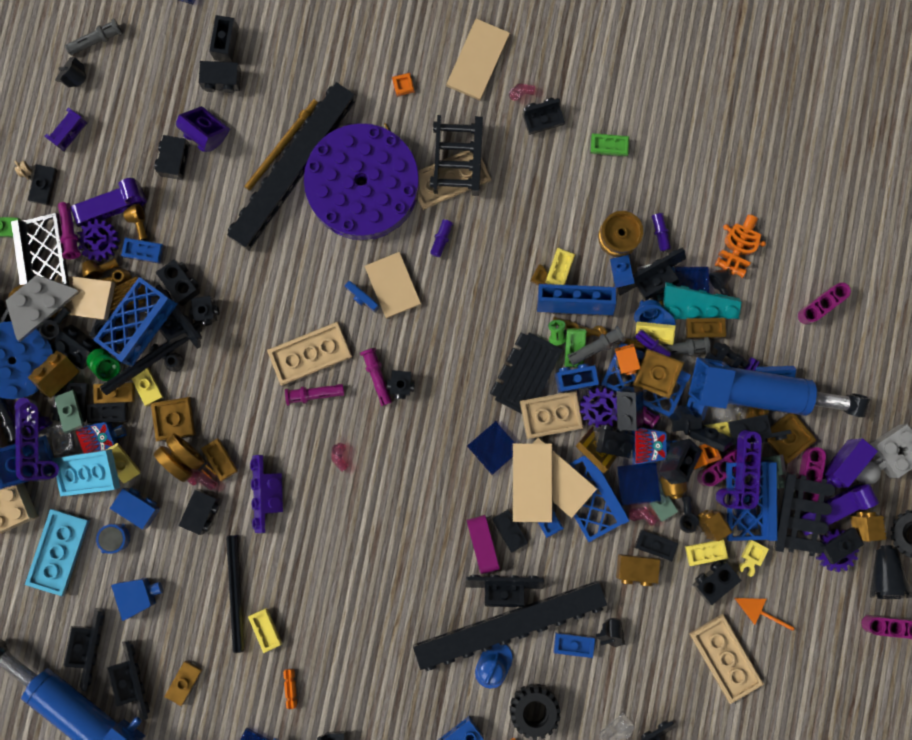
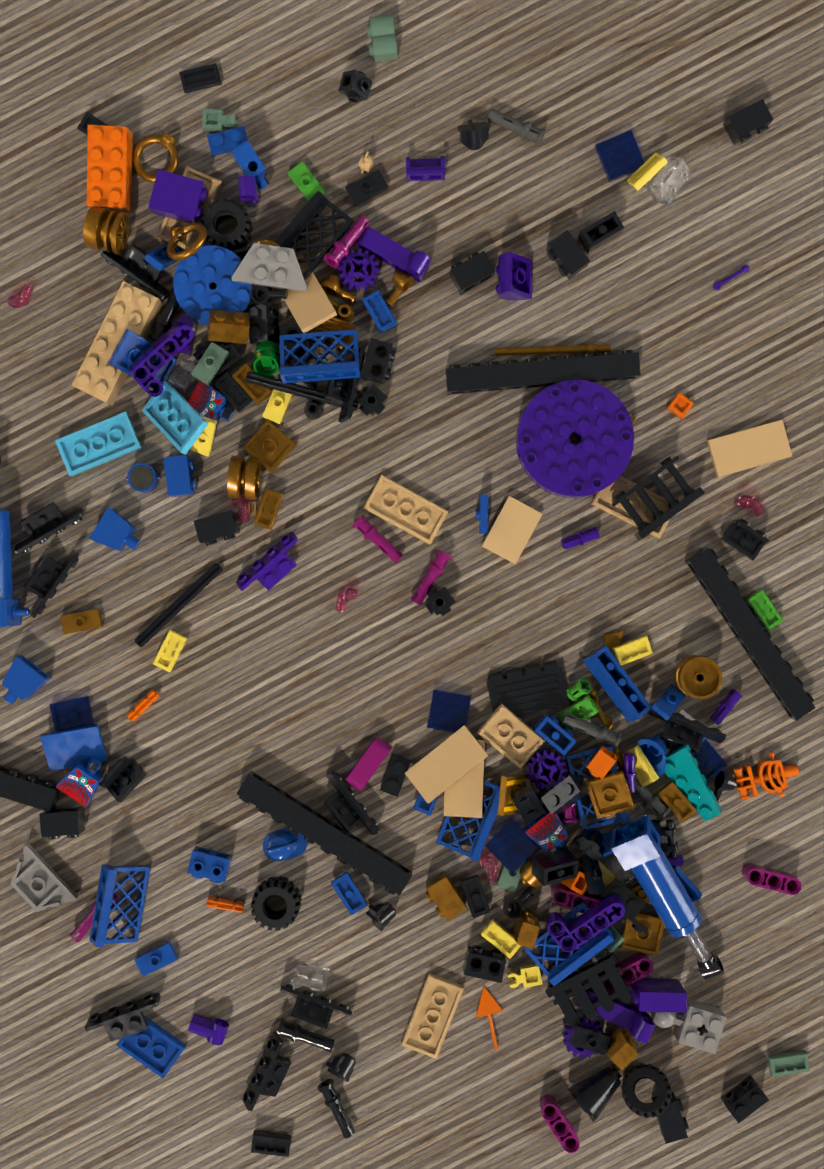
camera: 55 degrees right, 5 degrees up
none -> black brick [685,548,816,721]

